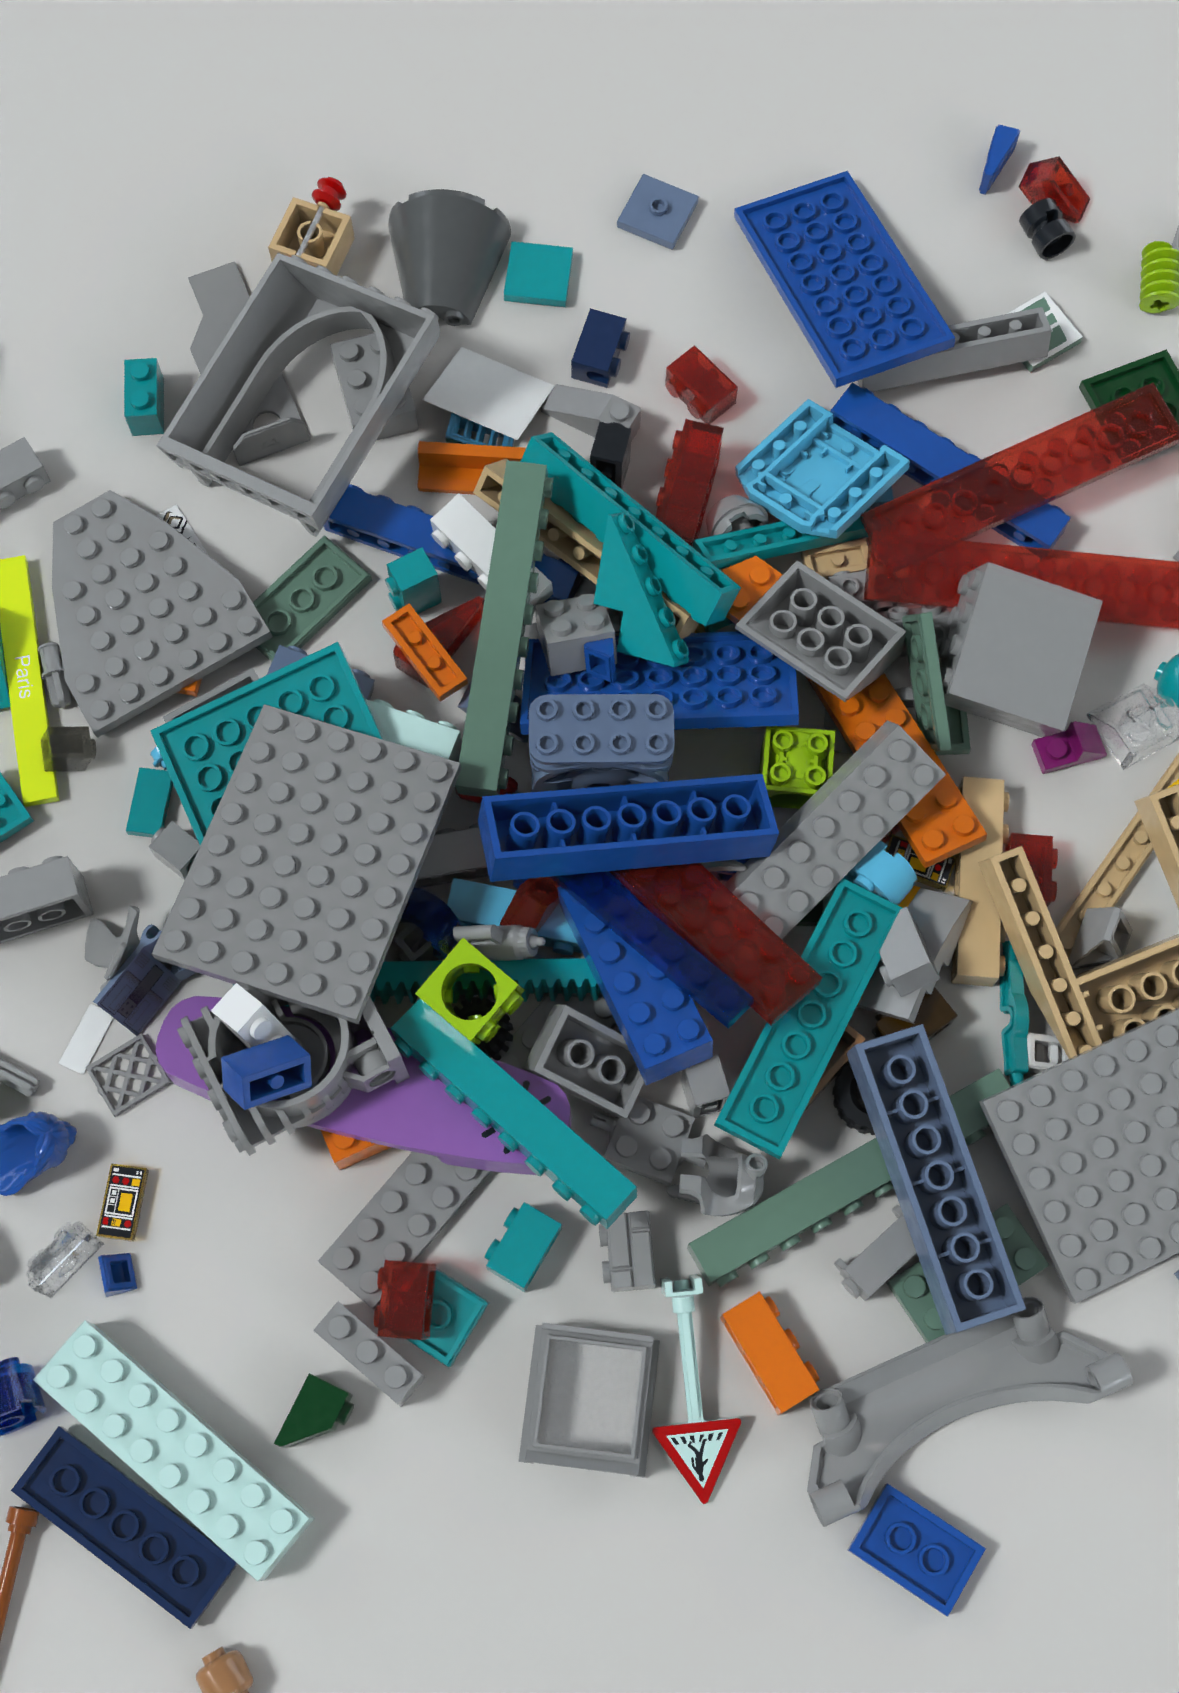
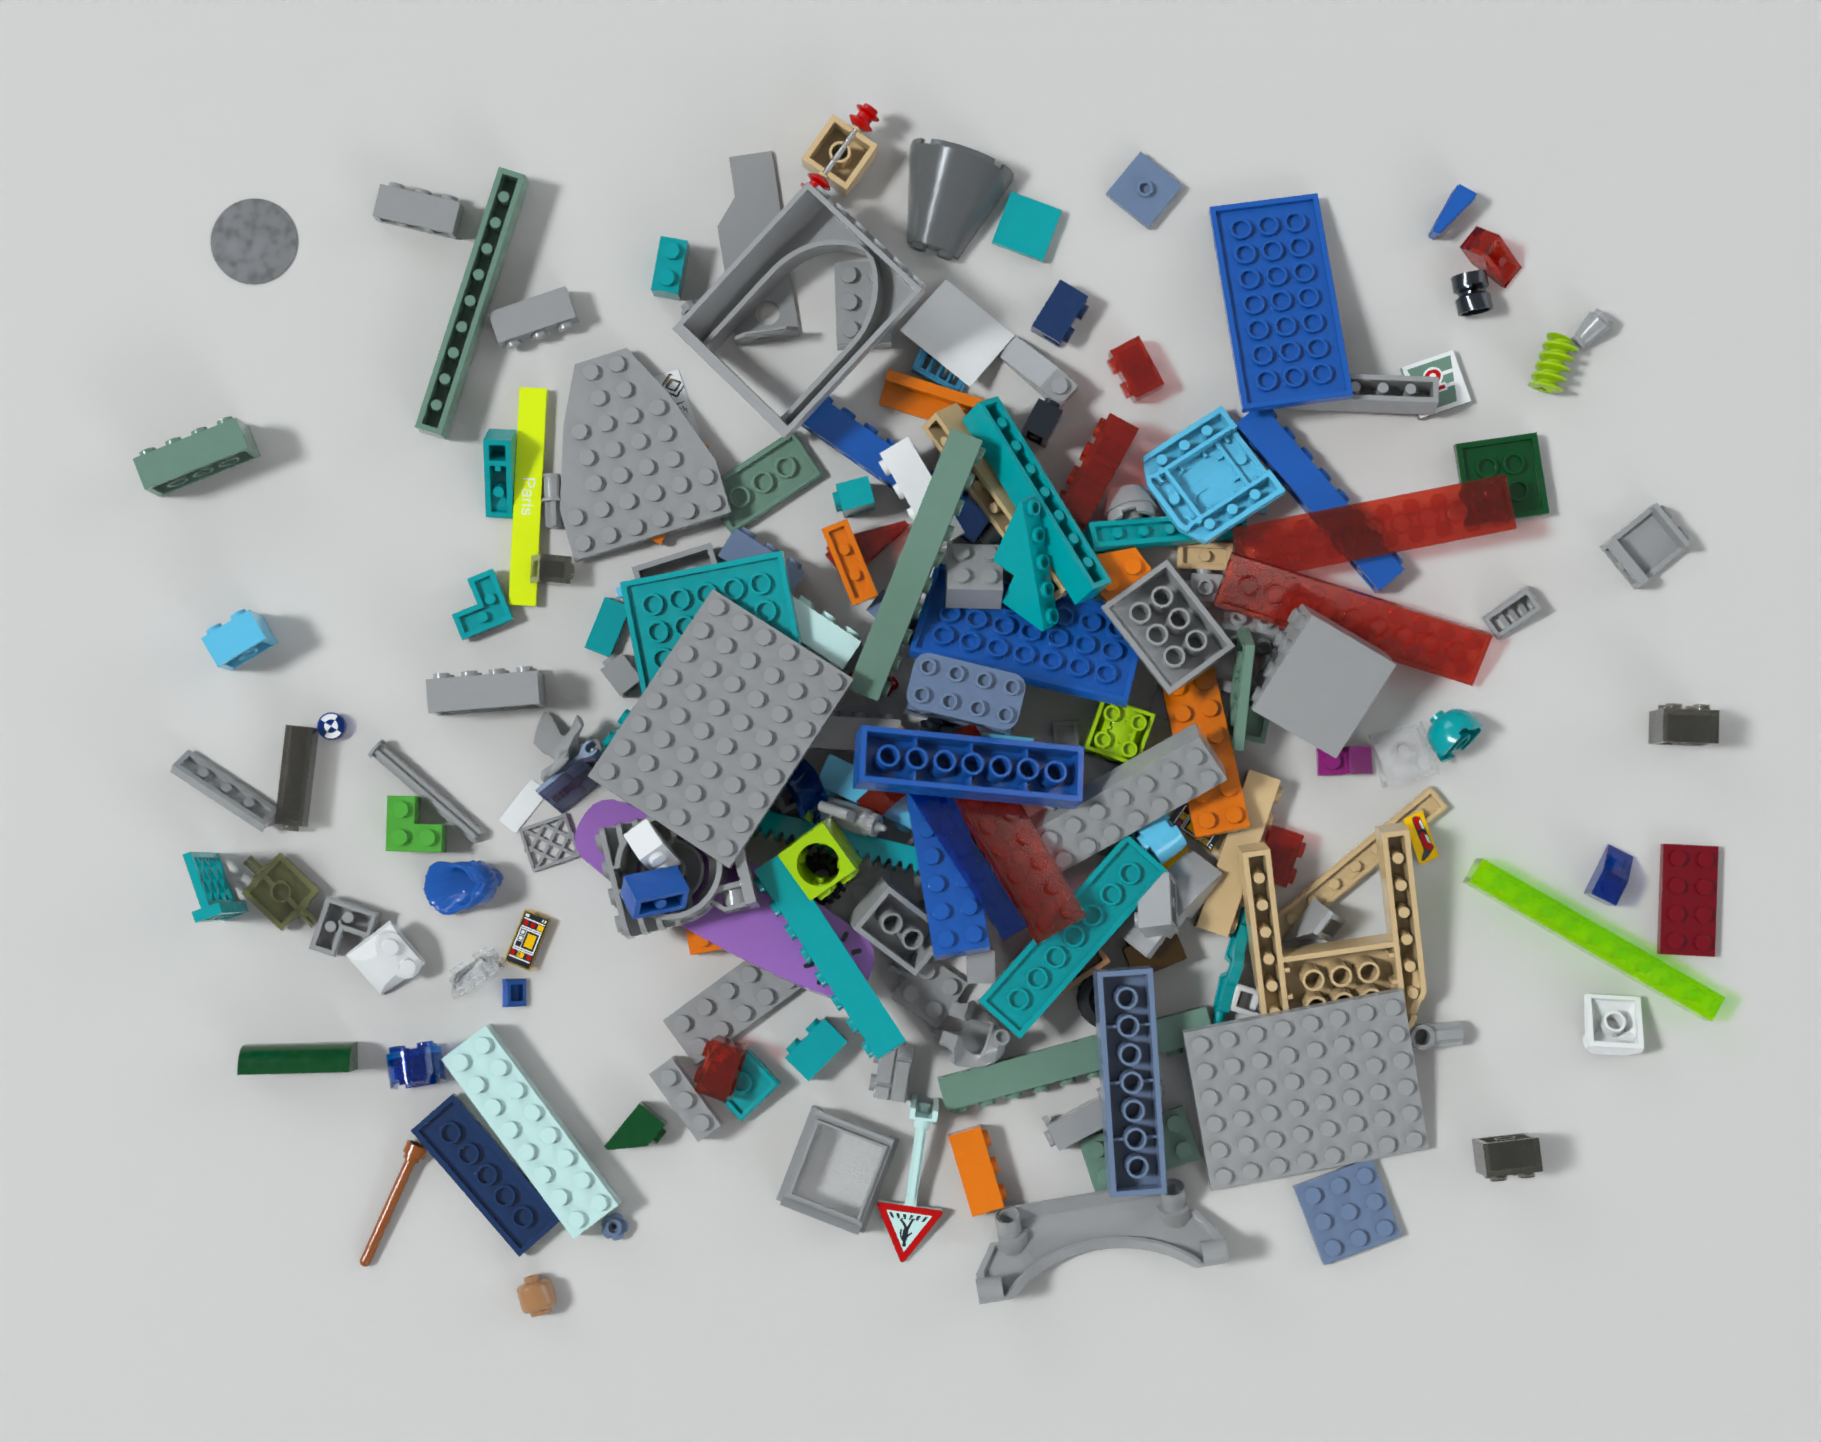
camera: 15 degrees right, 15 degrees up
blue slope [584,638,616,683] -> none
blue plate [847,1483,986,1617] -> none
none -> sand blue plate [601,1213,628,1241]

